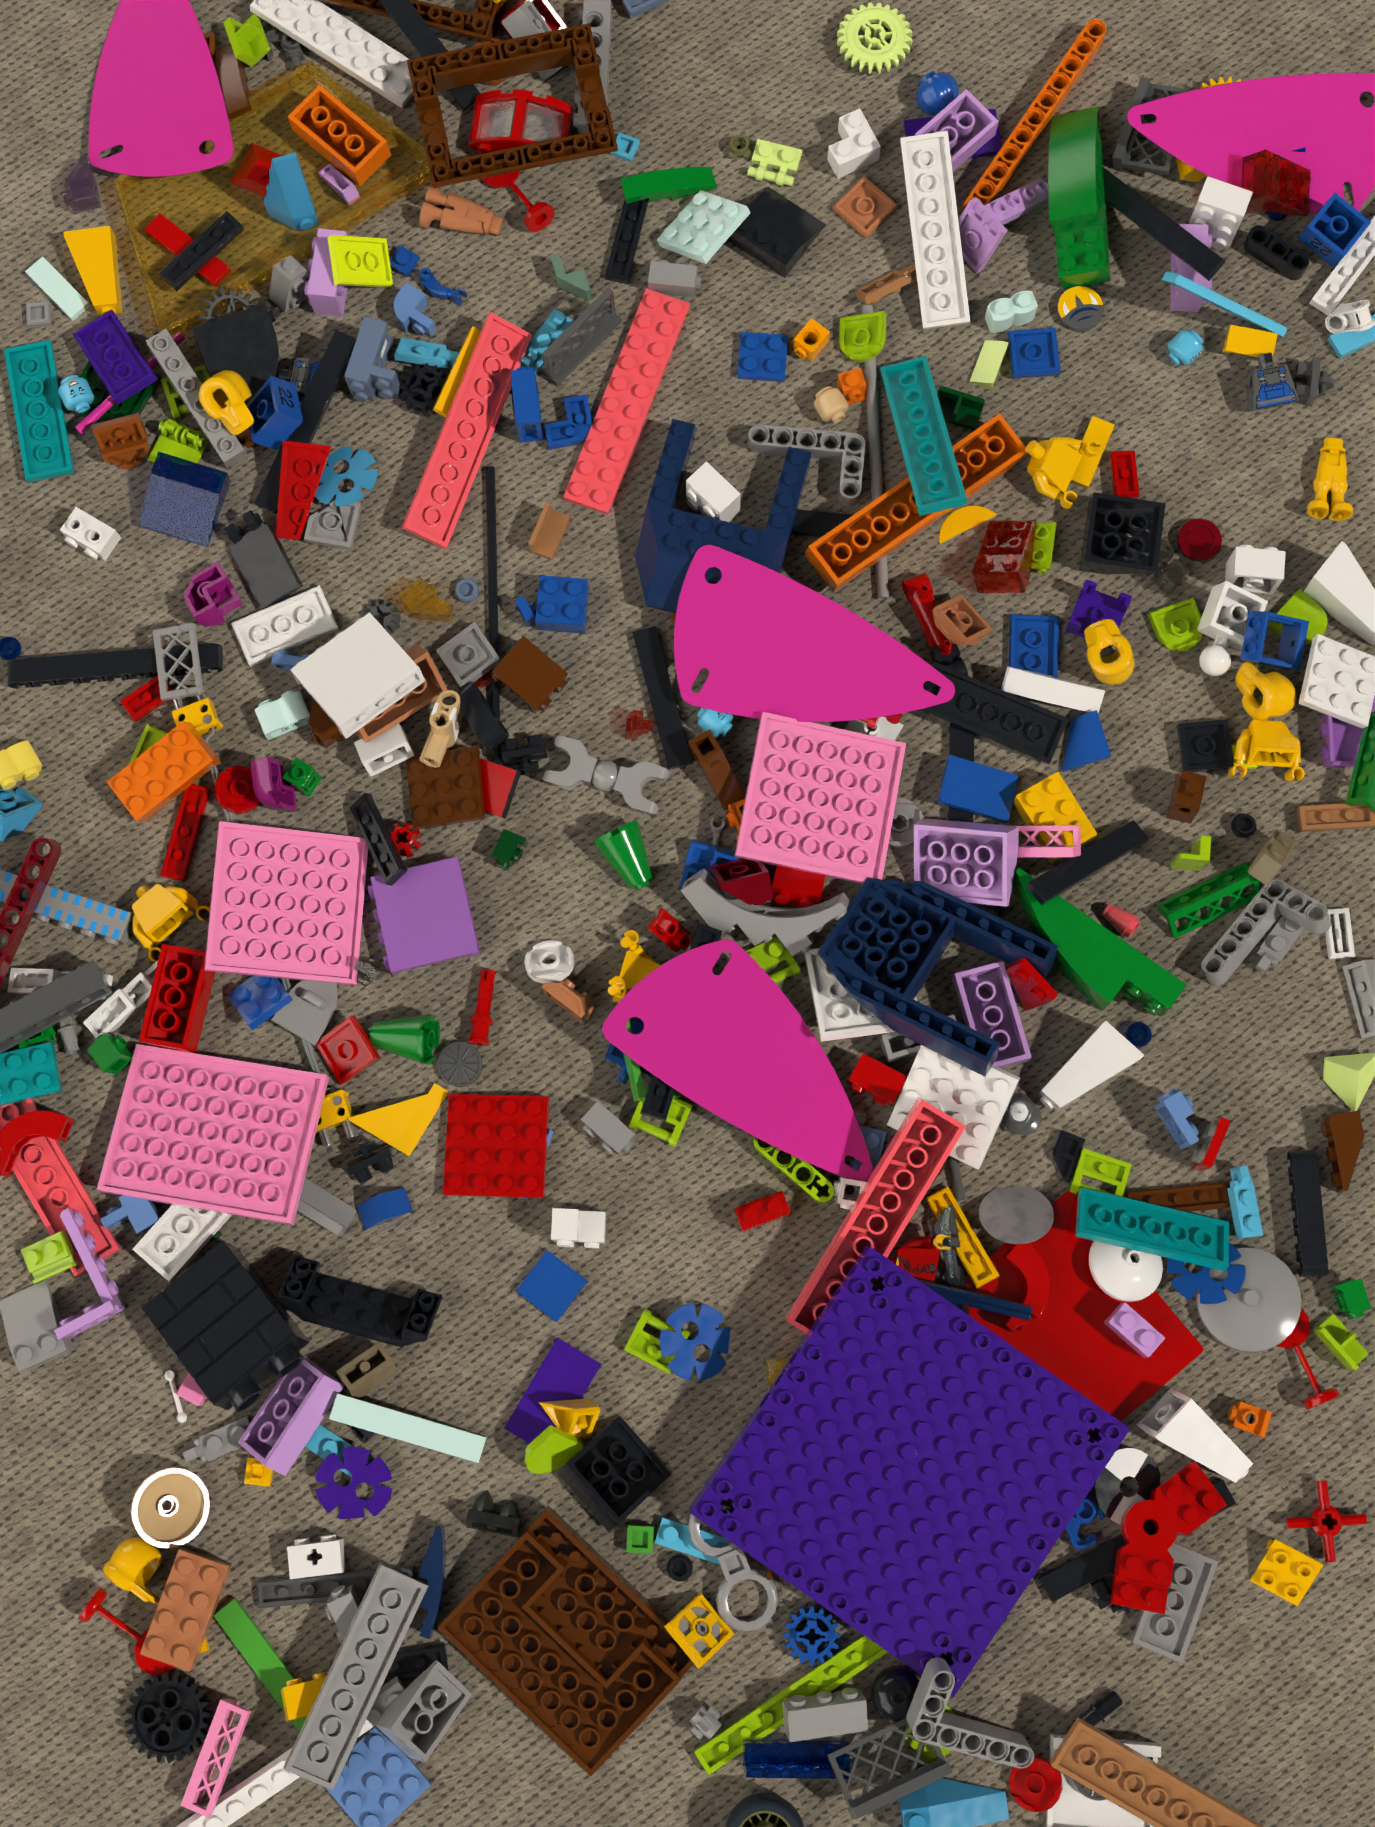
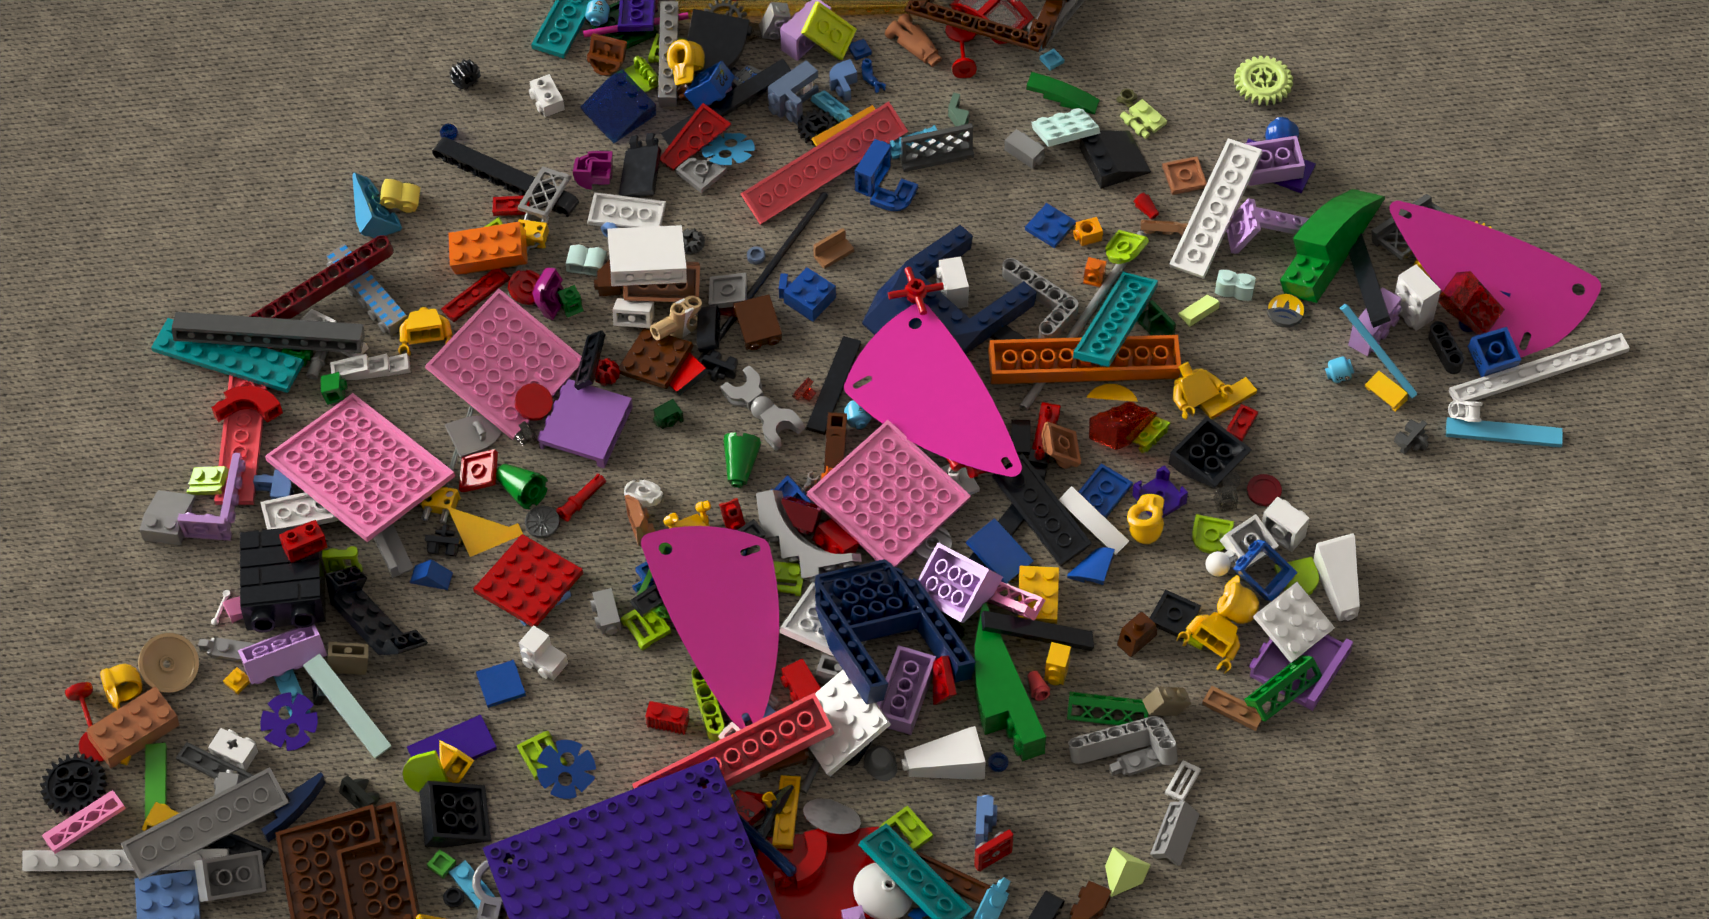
camera: 30 degrees right, 20 degrees down
red slope [139,944,216,1053] -> none
blue plate [228,976,293,1030] -> none
clear yellow slope [398,577,453,622] -> none
coral plate [563,288,690,515] -> none
black tile [605,198,649,284] -> none
tan head [814,386,849,424] -> none
white brick [827,108,881,179] -> none
orange beam [961,19,1106,214] -> none
blue plate [1007,328,1061,379] -> none
black tile [1052,1130,1086,1183] -> none
lime panel [1170,835,1211,871] -> none
black plate [1231,813,1256,838] -> none
torso [1247,353,1299,412] -> none
yellow piece [1307,438,1354,521] -> none
none -> red brick [279,520,327,563]
none -> lime plate [322,546,363,573]
none -> red tile [514,383,553,421]
none -> red bar [888,267,944,315]
none -> black slope [1011,419,1030,455]
none -> yellow brick [1044,642,1071,685]
none -> red cone [1133,192,1159,220]

